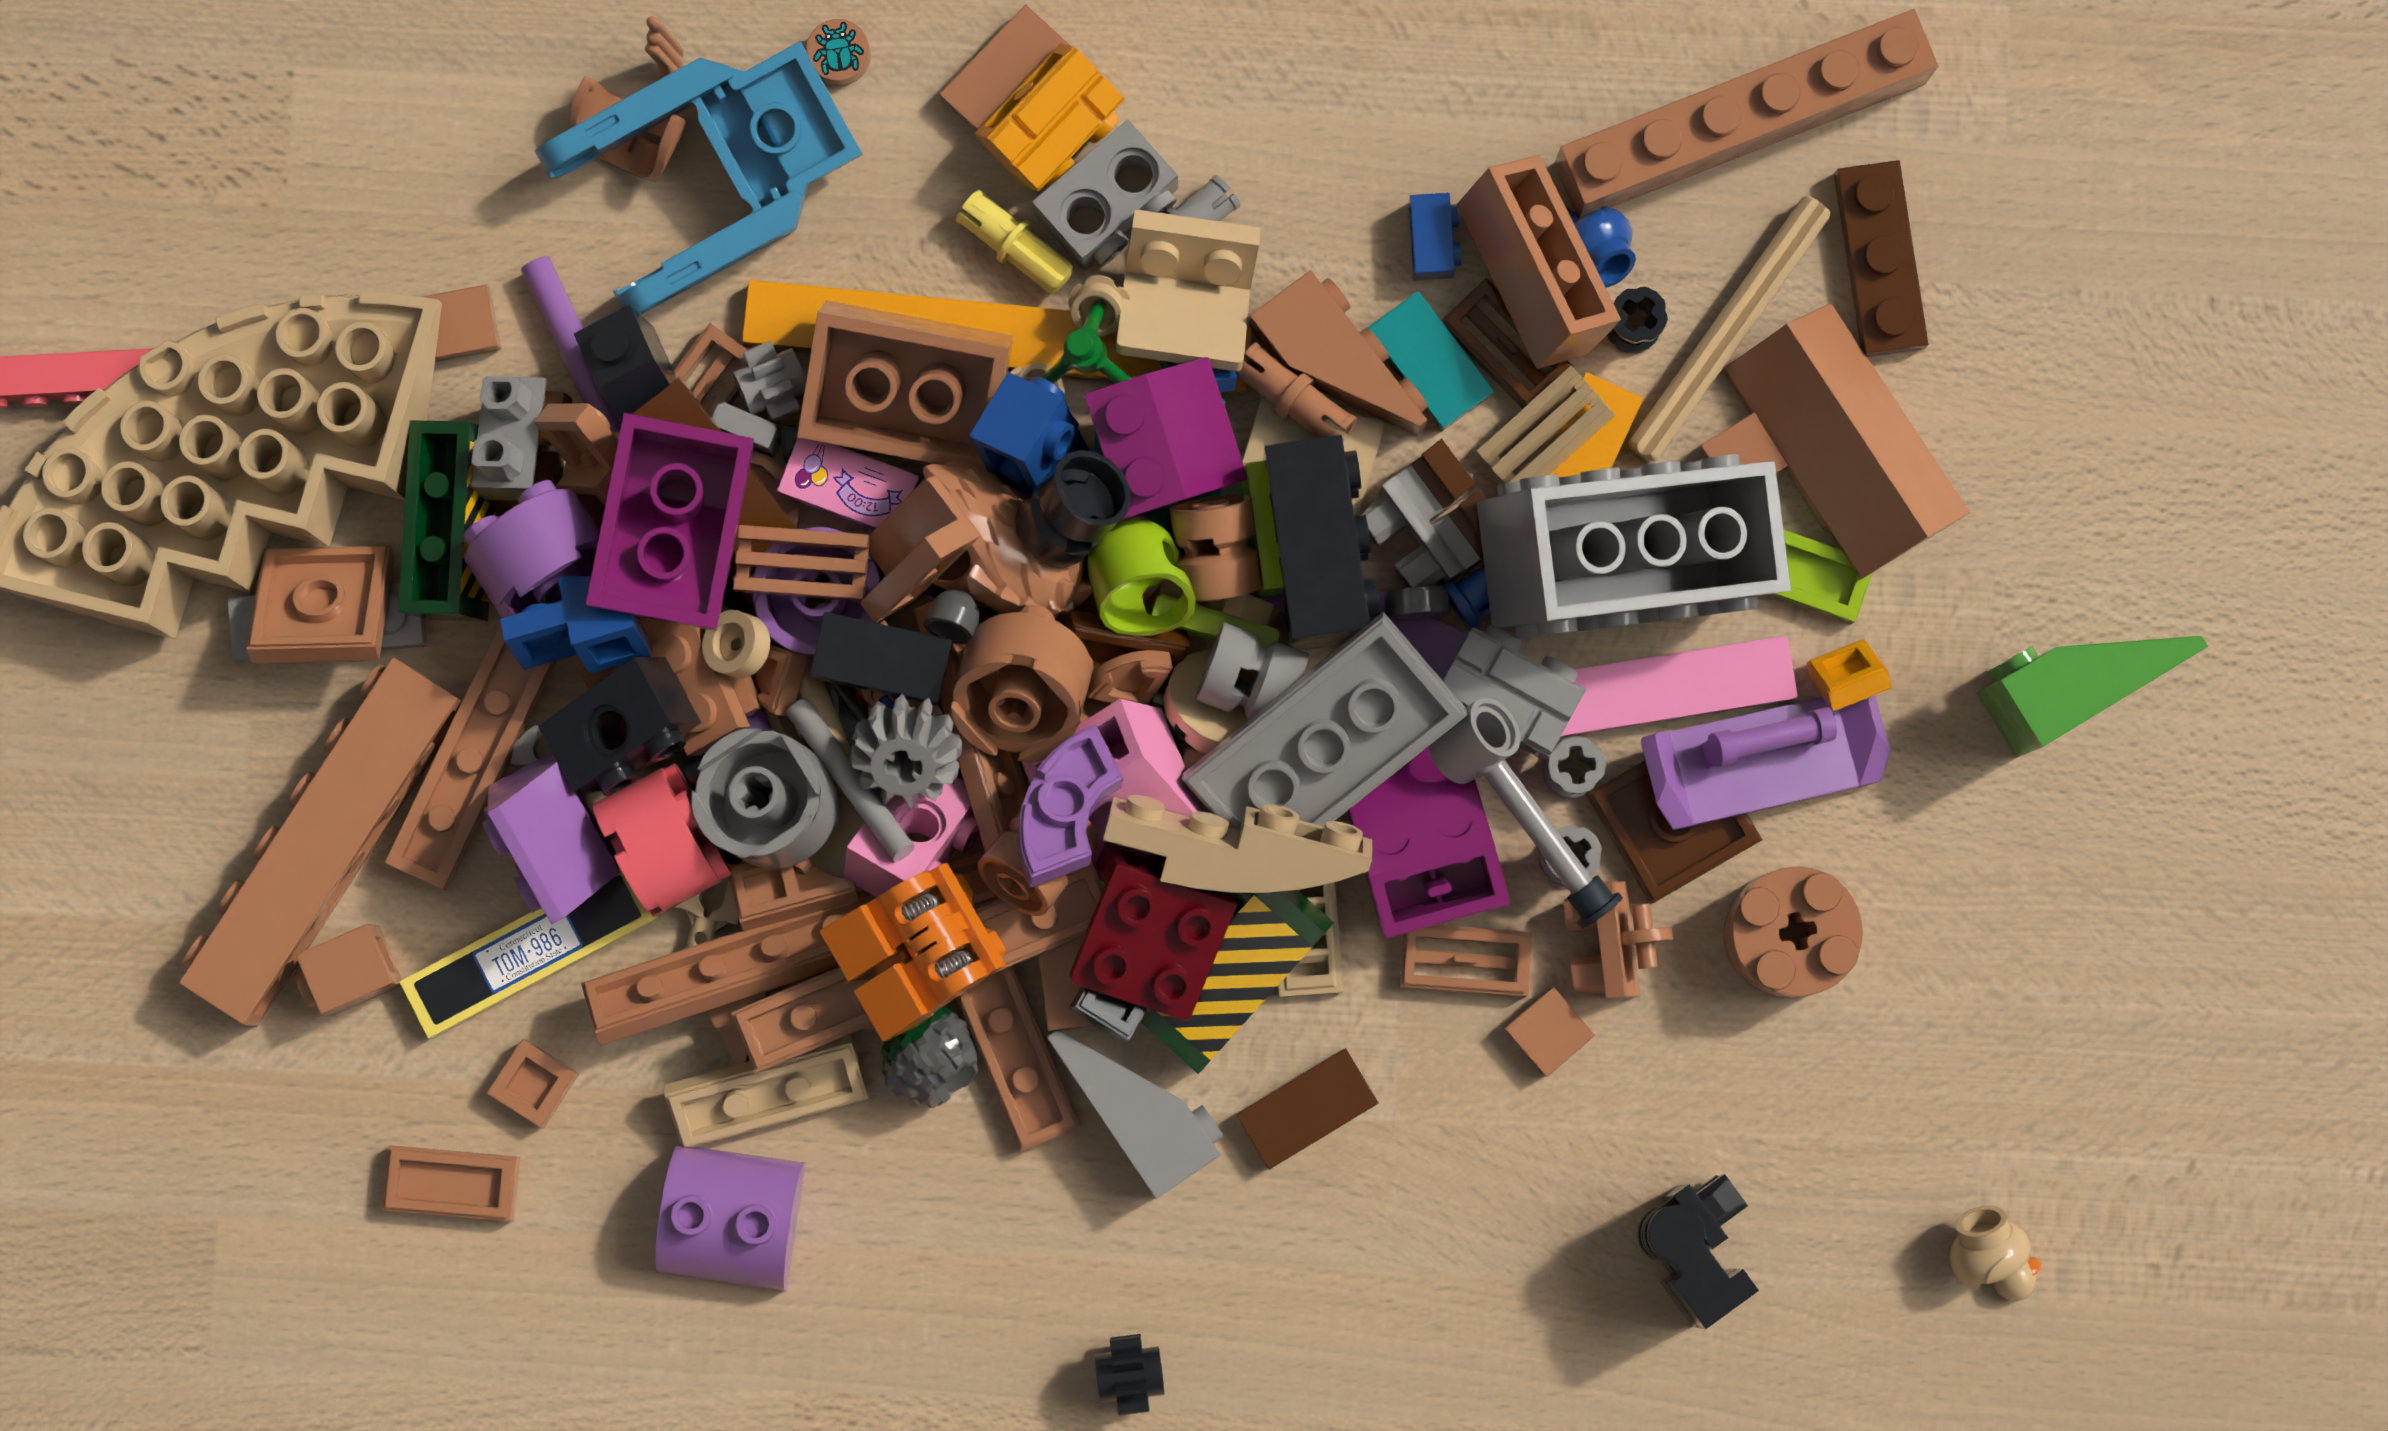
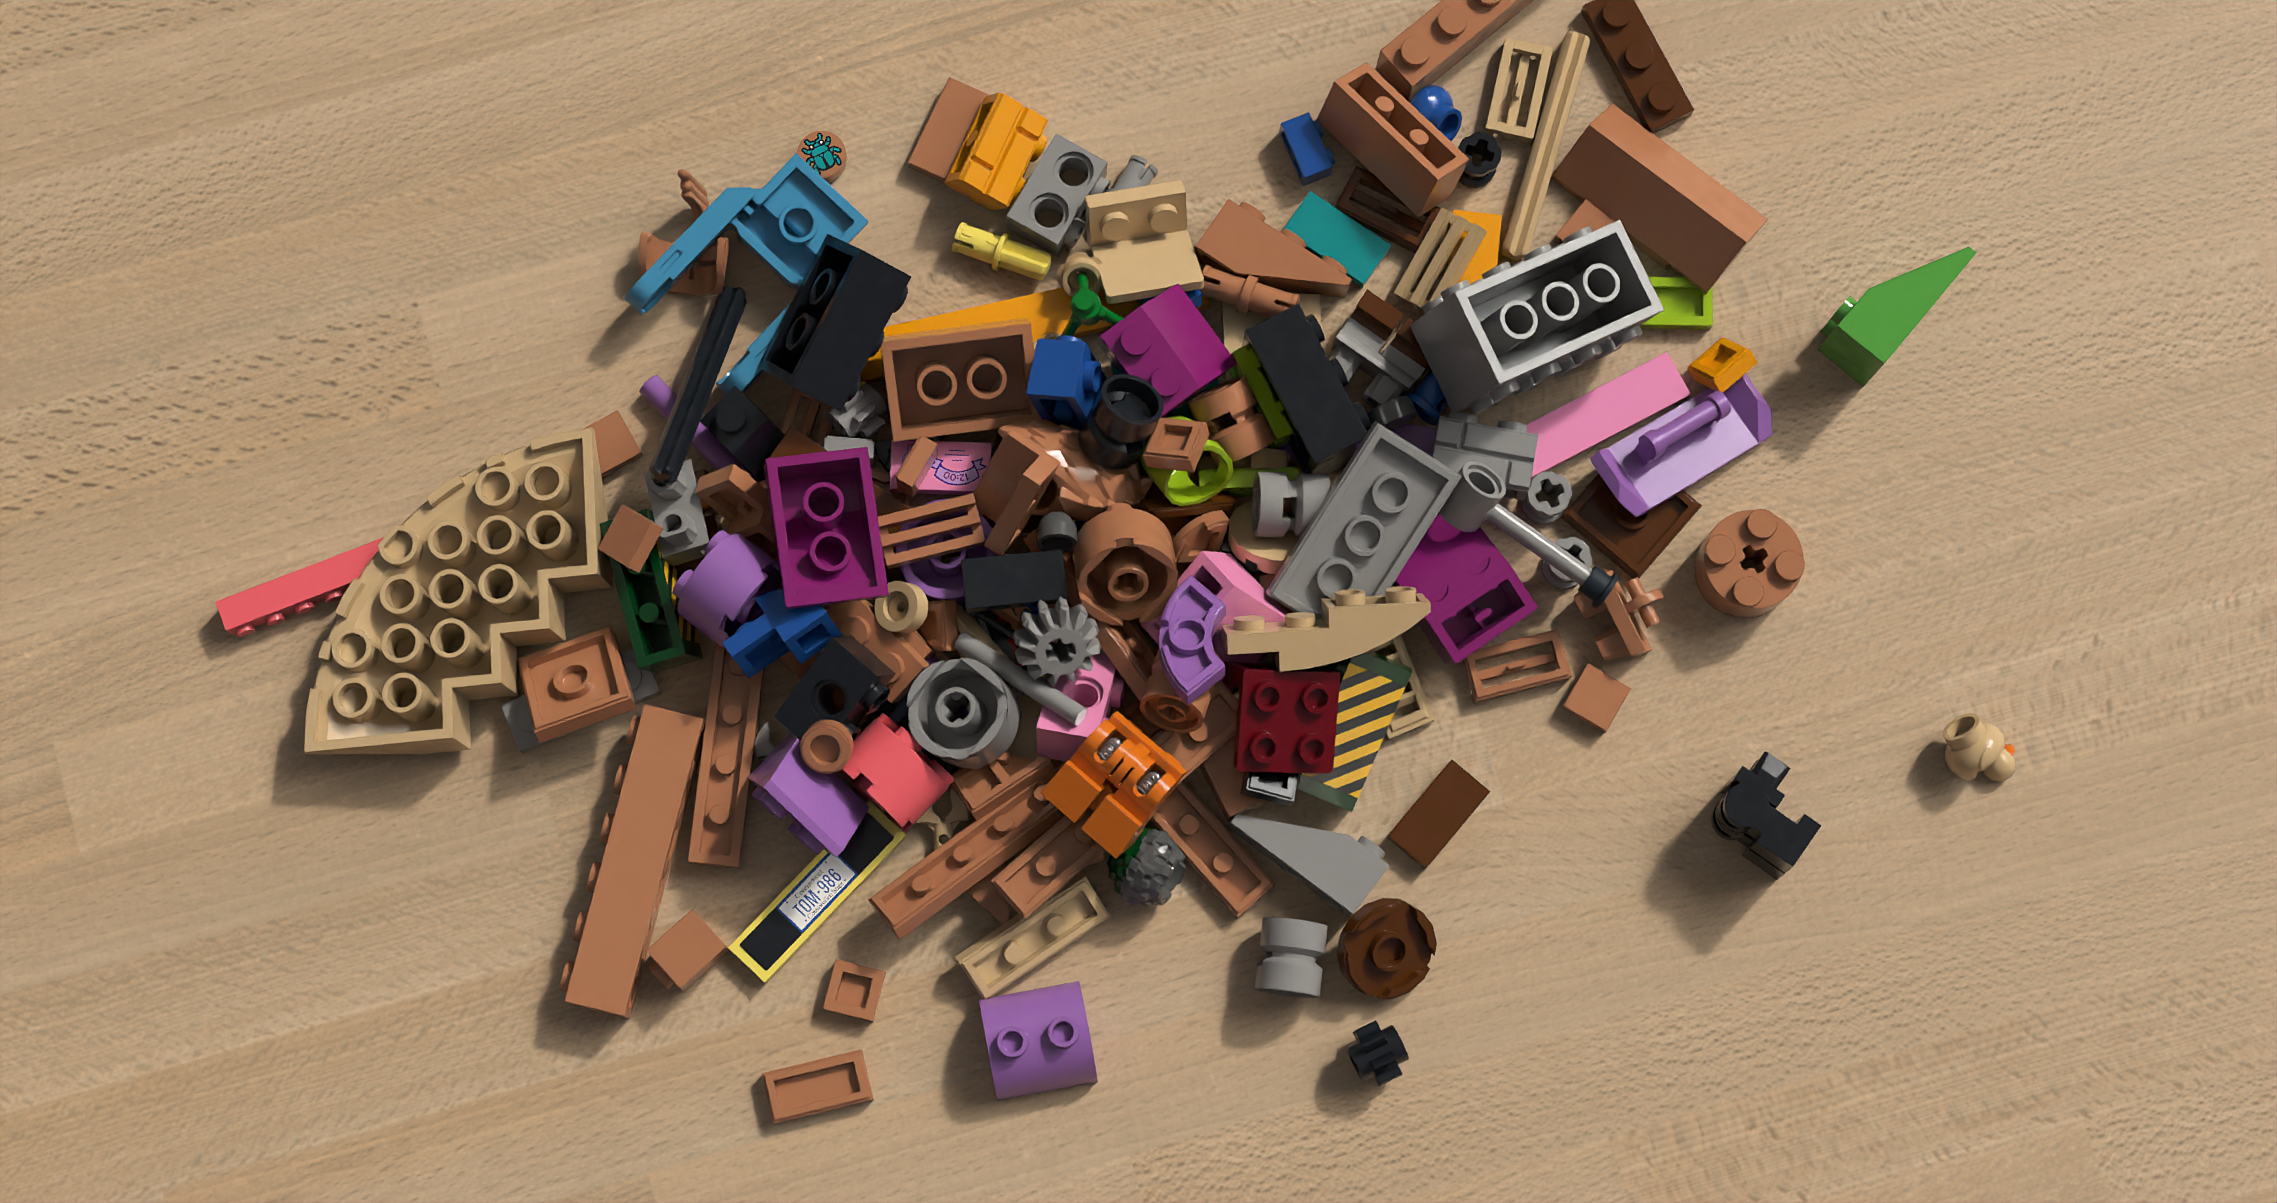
camera: 25 degrees left, 5 degrees down
none -> nougat tile [598,504,663,572]
none -> black axle [649,285,747,485]
none -> black brick [758,234,911,411]
none -> nougat tile [800,720,854,774]
none -> nougat tile [896,436,938,497]
none -> nougat tile [1143,417,1209,472]
none -> light grey wheel [1254,917,1328,998]
none -> reddish brown tile [1337,898,1437,999]
none -> tan tile [1484,37,1553,145]

